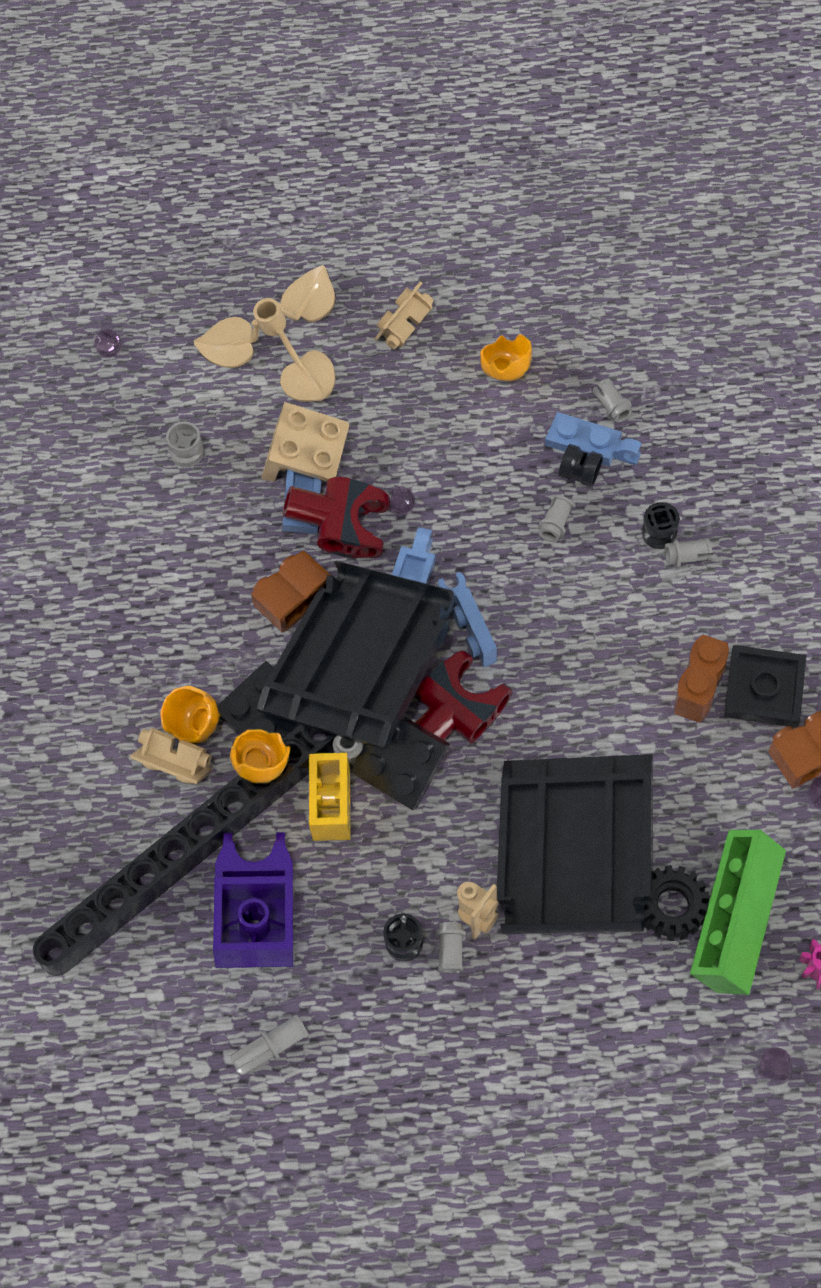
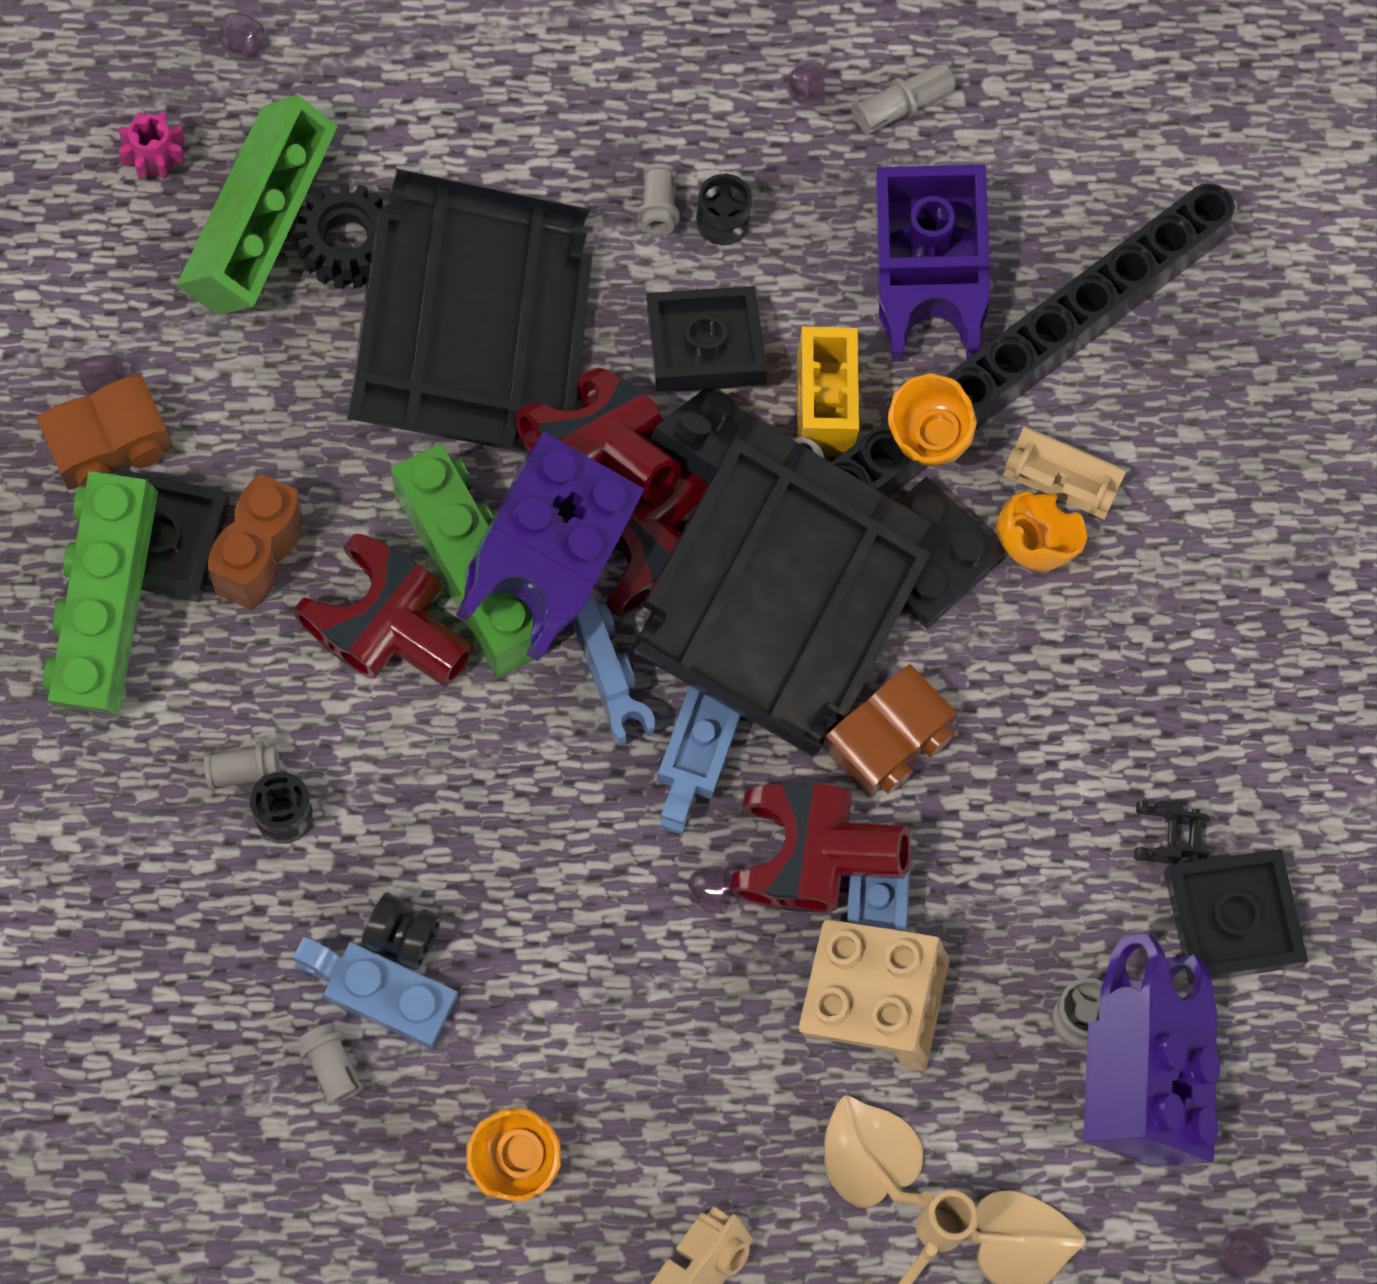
camera: 170 degrees right, 5 degrees up
tan hinge [457,882,499,940] -> none
light grey pin [538,495,573,542] -> none
none -> bright green brick [43,471,158,716]
none -> dark red connector [293,534,474,687]
none -> bright green brick [391,443,547,678]
none -> dark purple brick [456,432,645,661]
none -> dark red connector [515,368,681,503]
none -> black plate [646,286,767,392]
none -> clear purple hinge [787,62,825,106]
none -> dark purple brick [1083,933,1220,1167]
none -> black piece [1134,801,1210,864]
none -> black plate [1164,849,1308,984]

